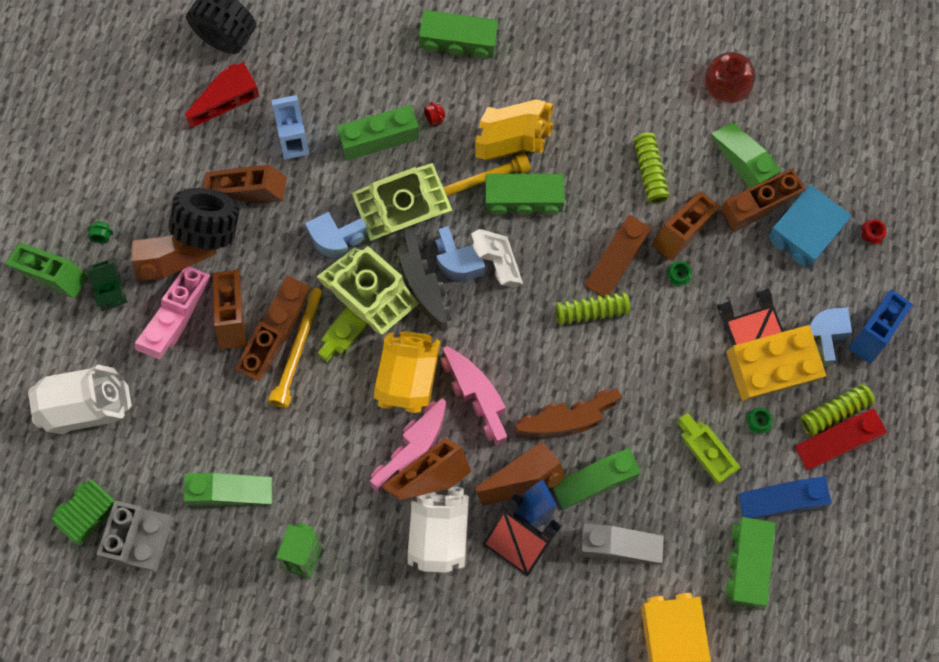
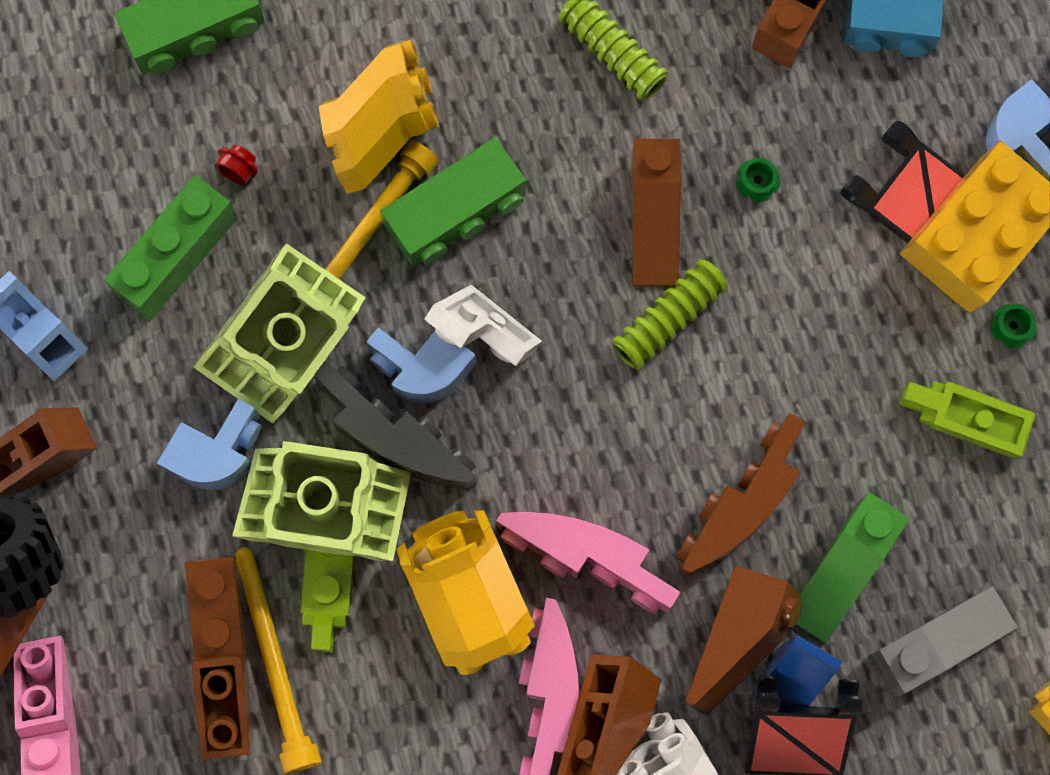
camera: 30 degrees left, 5 degrees up
dark orange slope [213,269,247,350] -> none
dark orange slope [651,191,721,261] -> none

